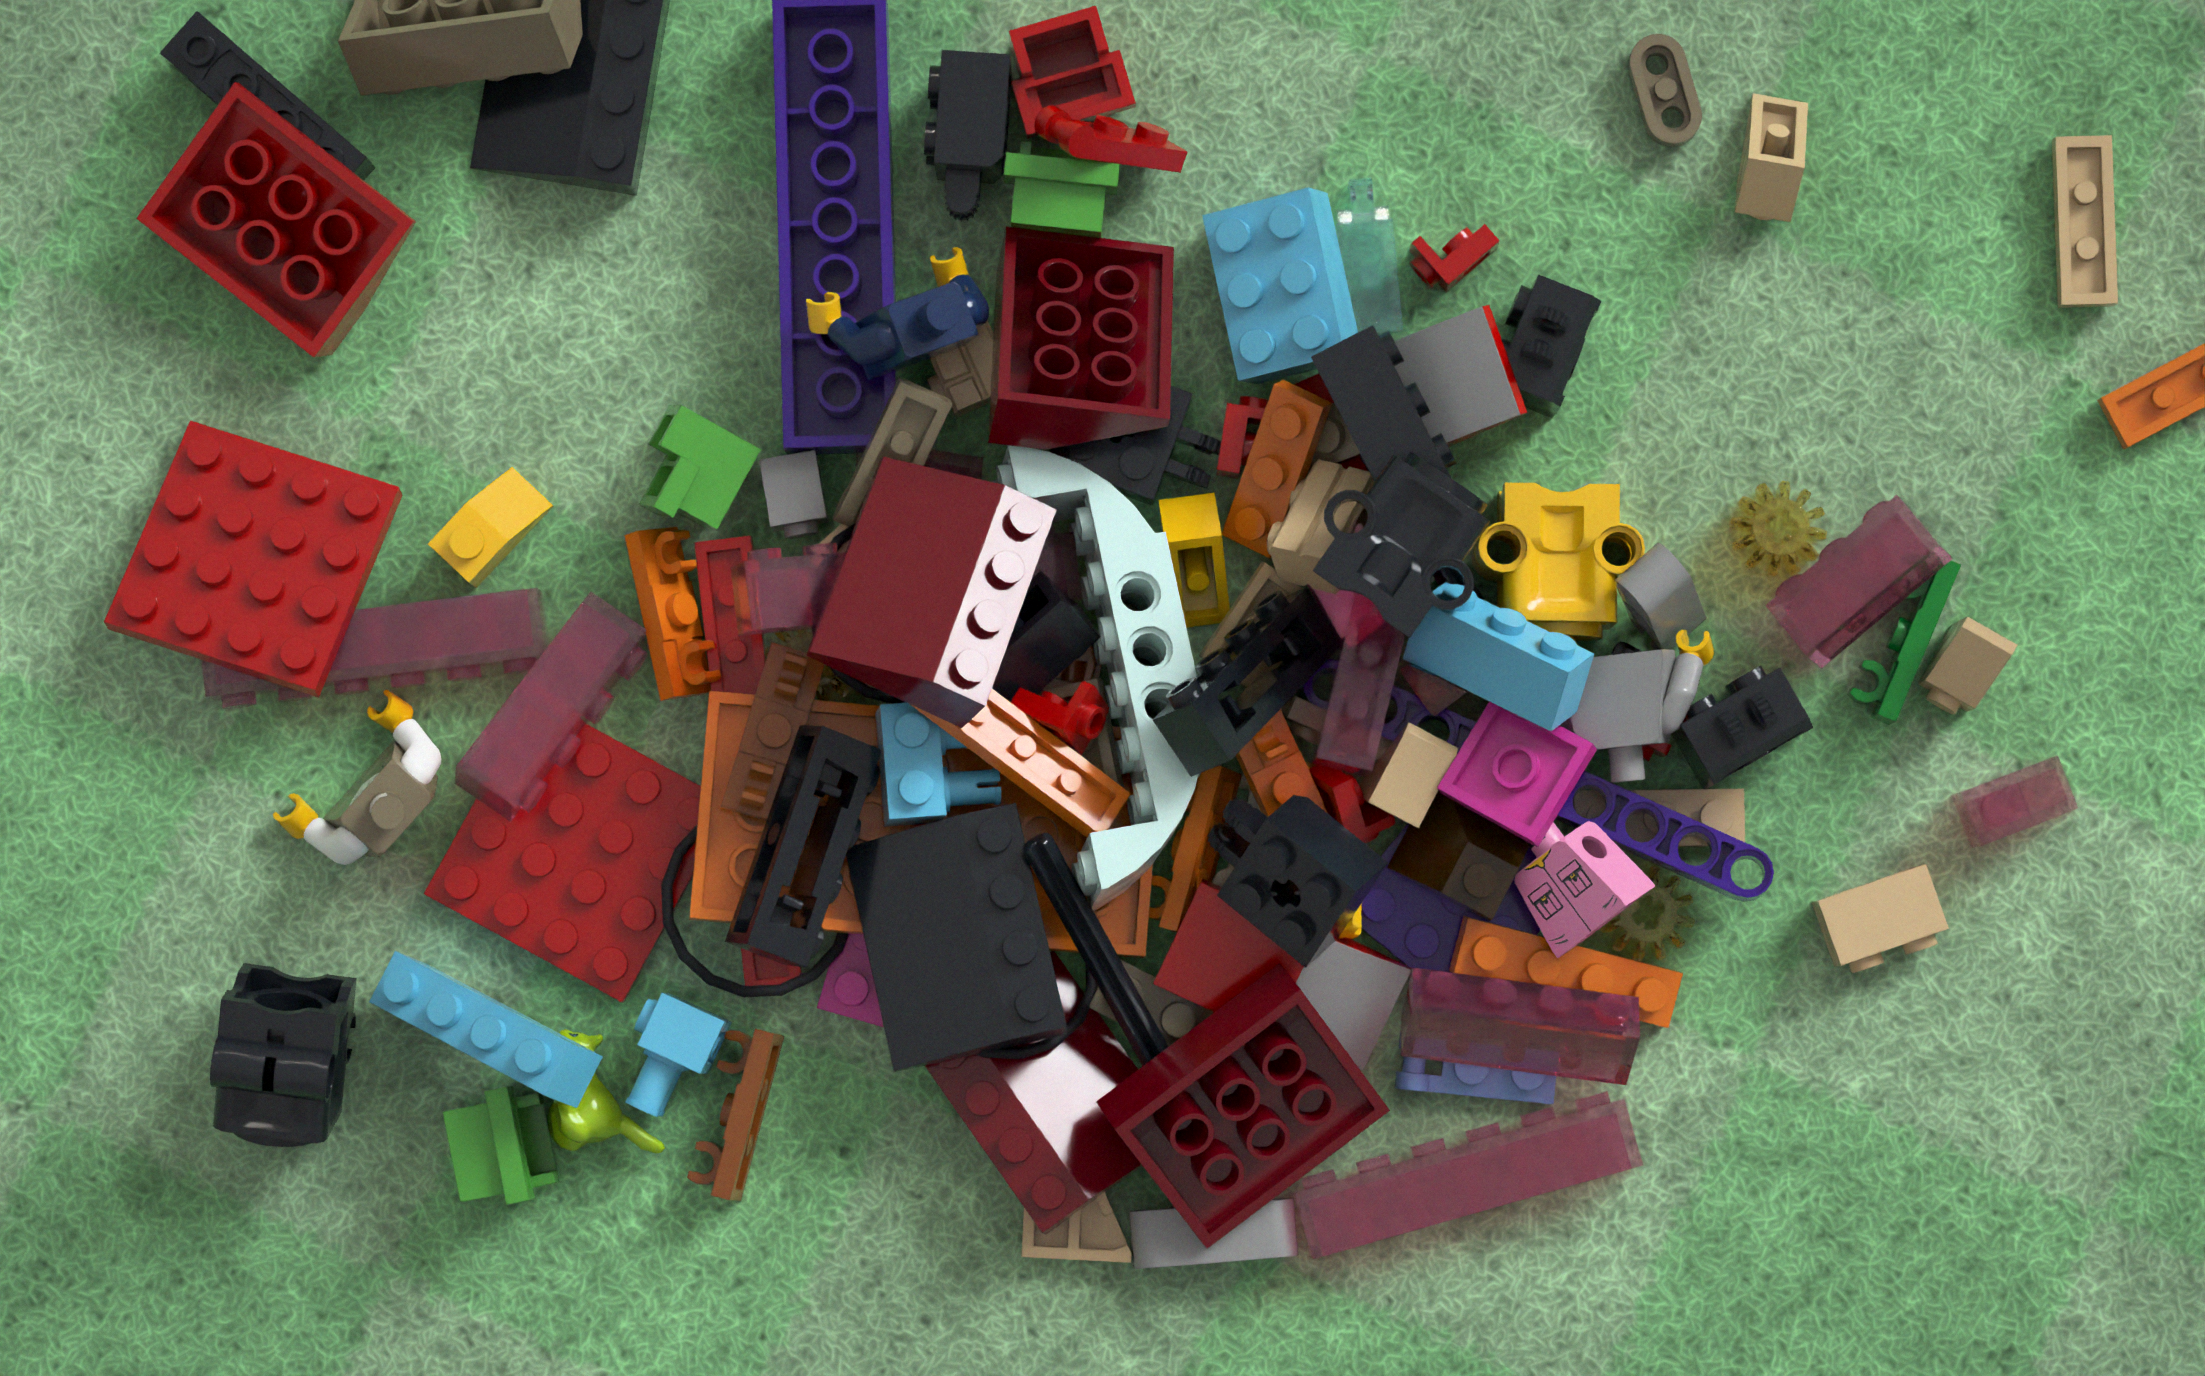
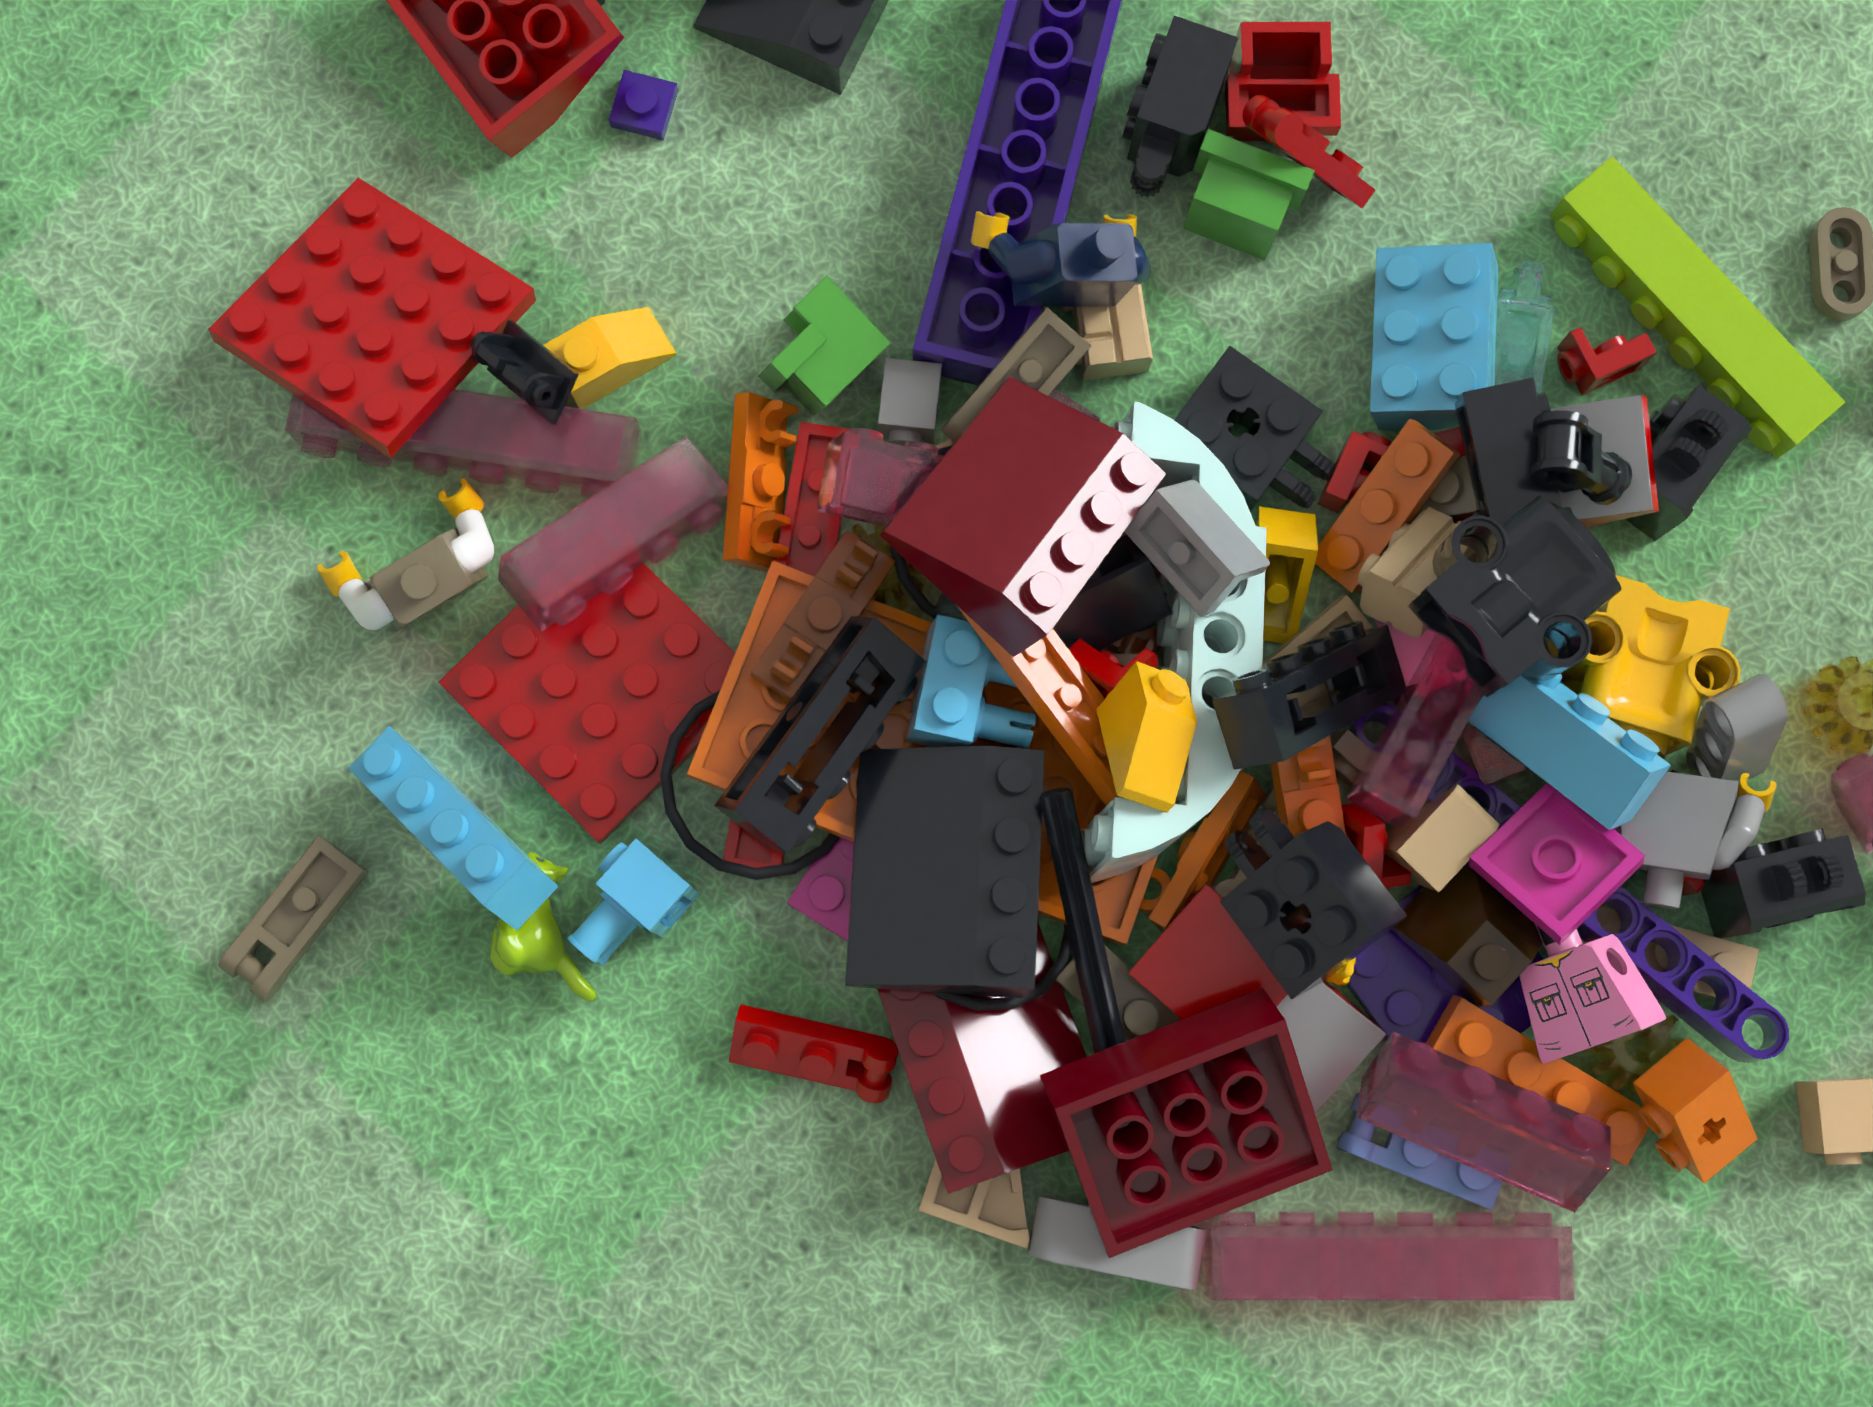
camera: 10 degrees right, 5 degrees down
black piece [210,963,357,1147] -> none
bright green plate [443,1086,560,1205] -> none
dark orange plate [687,1029,785,1201] -> none
dark red slope [988,226,1174,450] -> none
none -> dark tan plate [218,835,369,1002]
none -> black hinge [470,320,579,425]
none -> dark purple plate [609,70,679,141]
none -> red plate [729,1004,899,1103]
none -> yellow slope [1096,661,1197,813]
none -> light grey panel [1124,480,1270,617]
none -> black connector [1531,410,1632,505]
none -> lime brick [1550,156,1845,459]
none -> orange brick [1633,1038,1758,1184]

